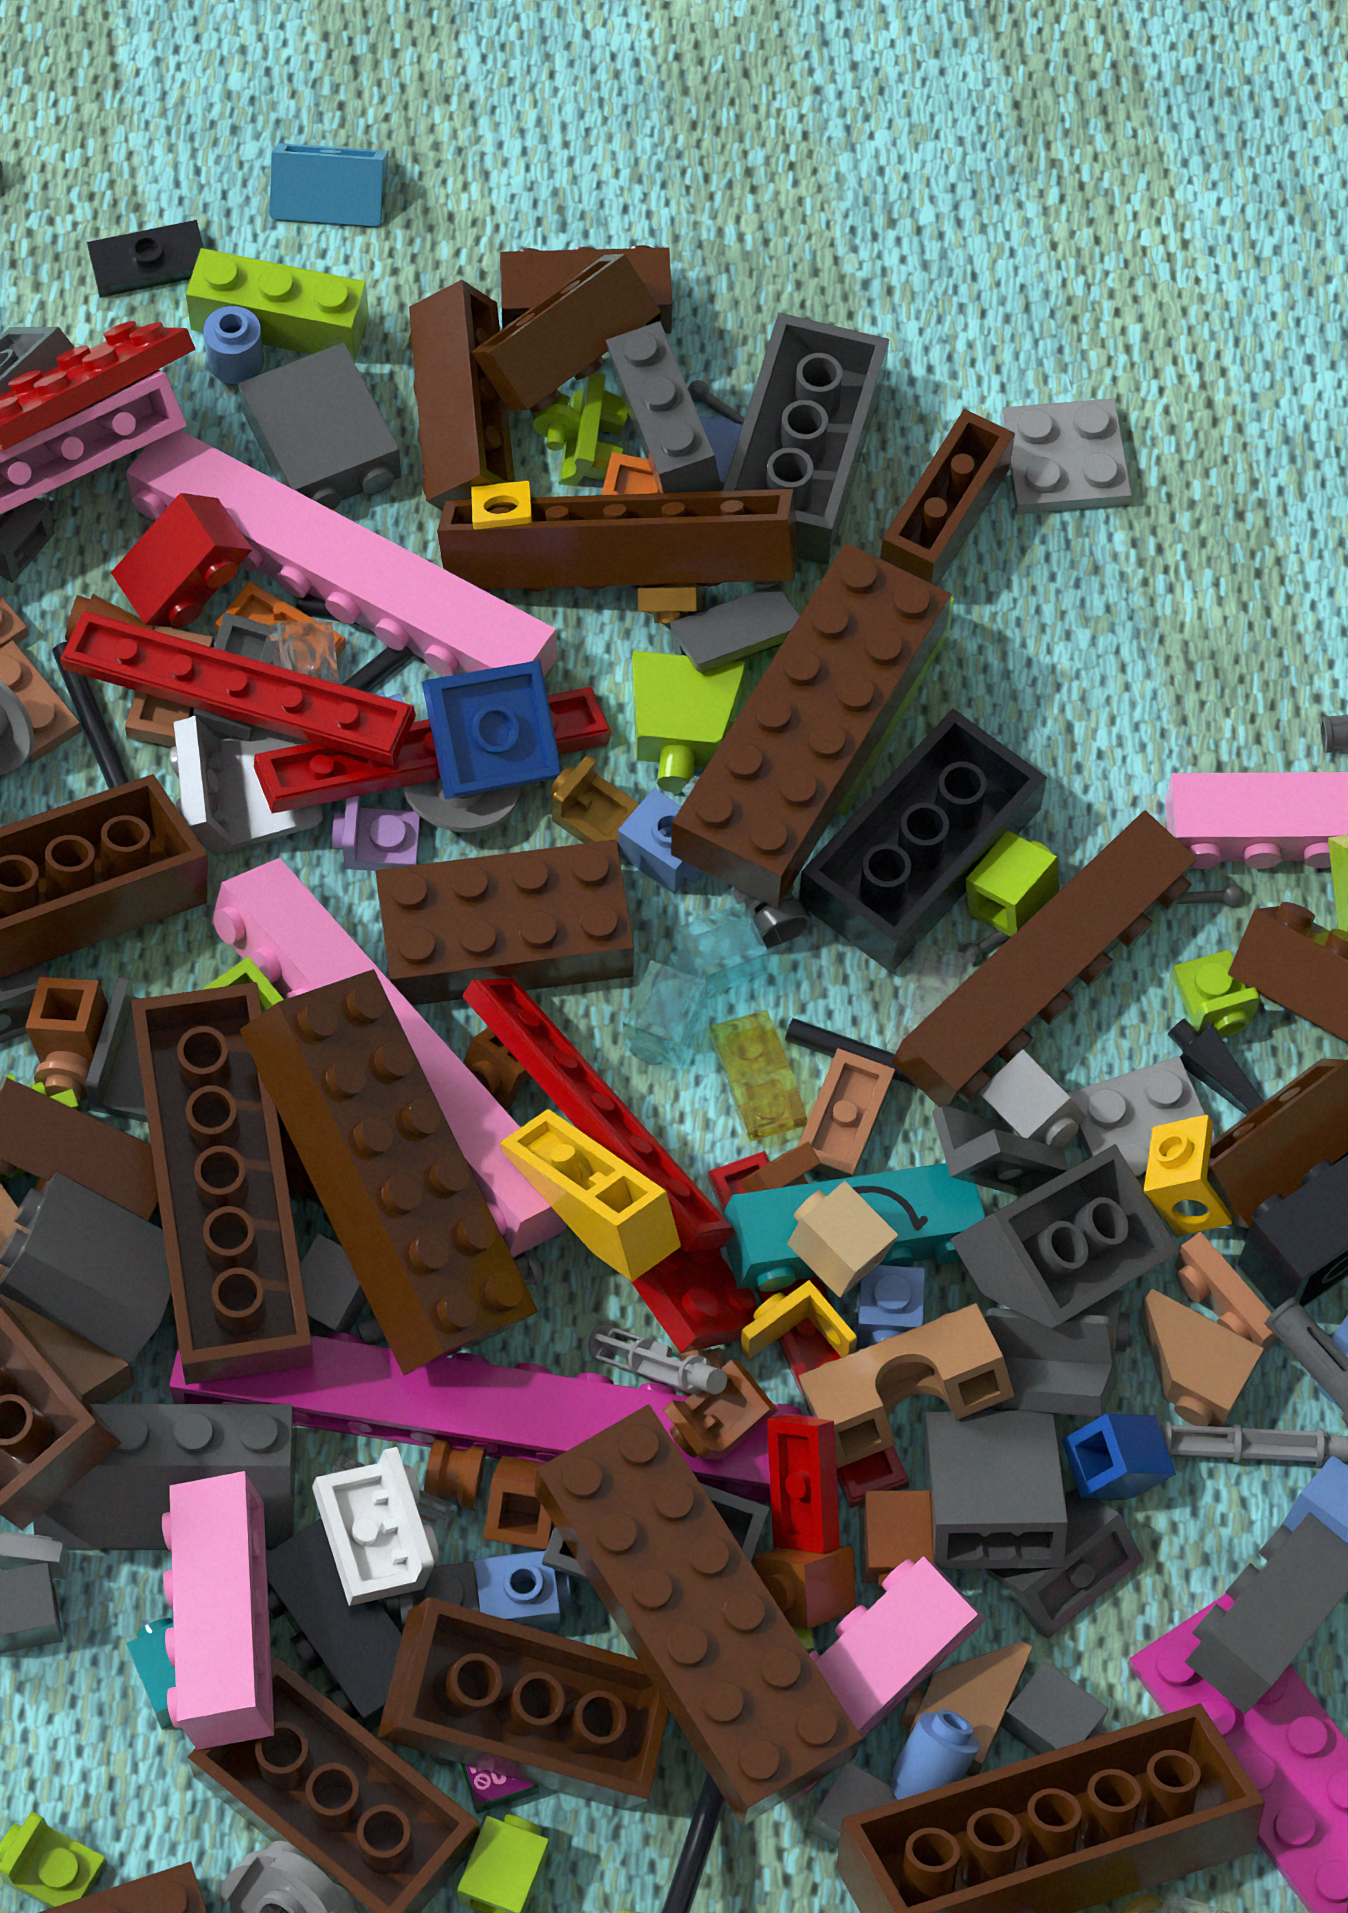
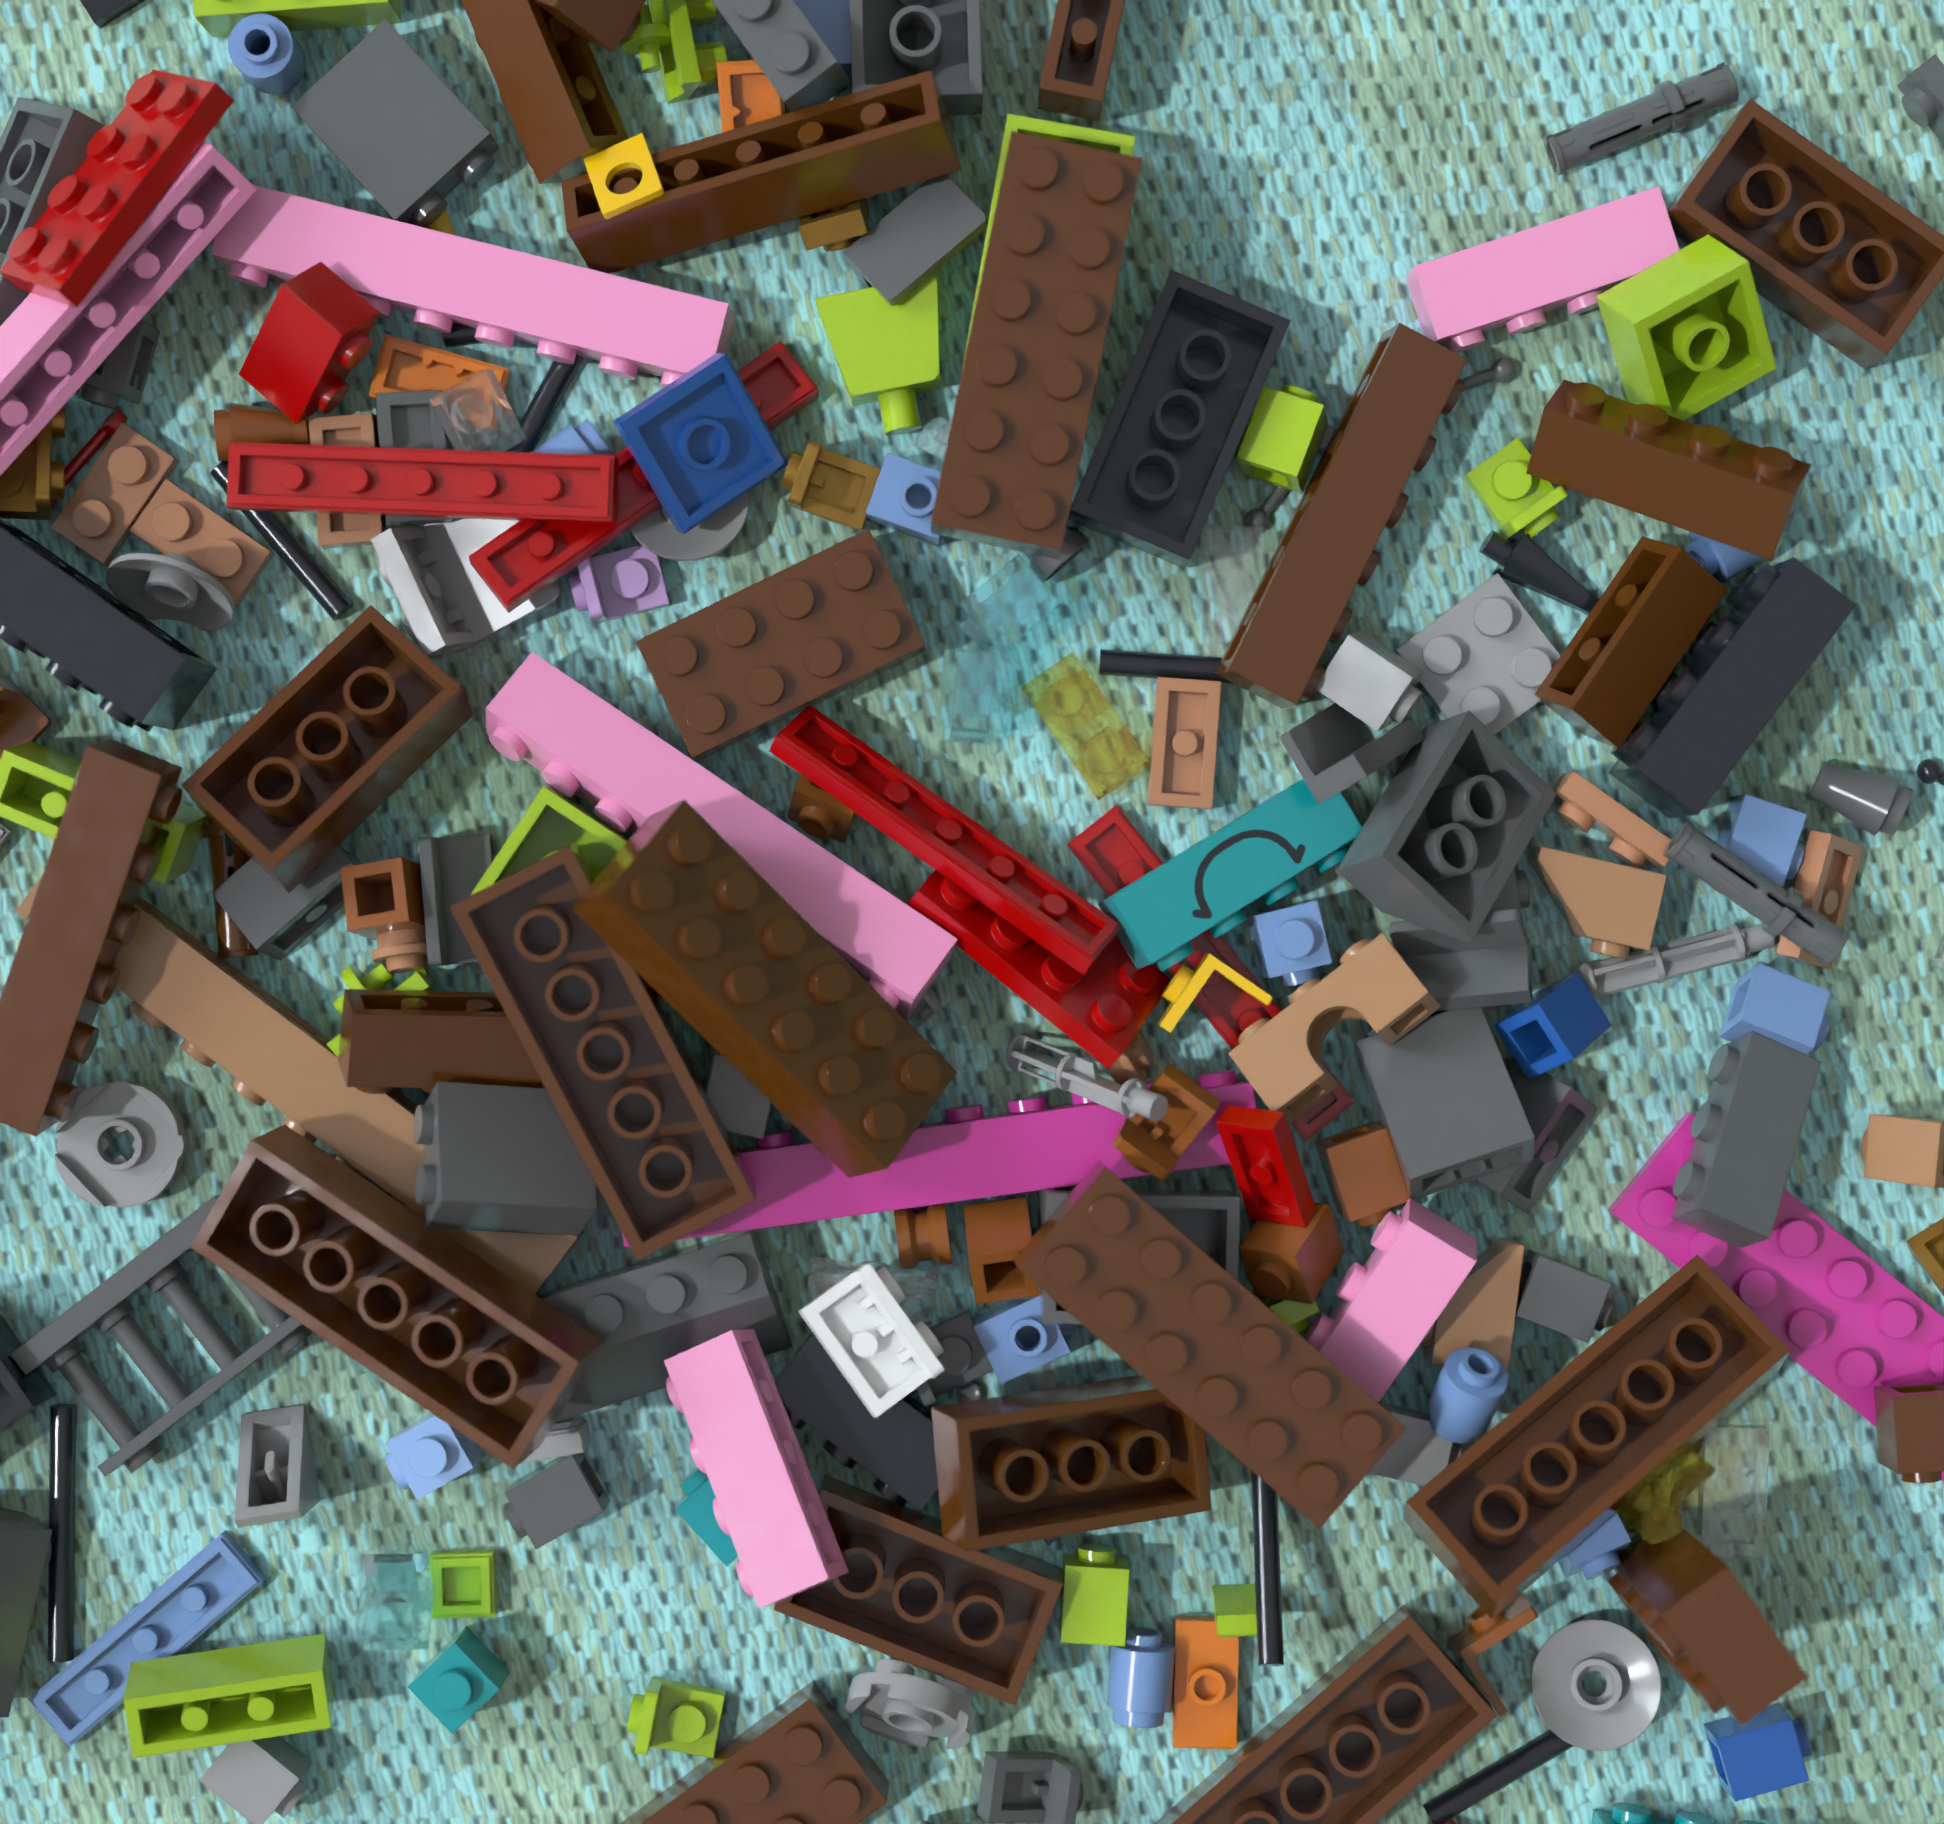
camera: 15 degrees left, 25 degrees up
yellow slope [499,1109,681,1282] -> none
dark orange plate [739,1141,821,1193] -> none
tan brick [787,1181,898,1298] -> none
yellow bracket [1144,1115,1233,1236] -> none

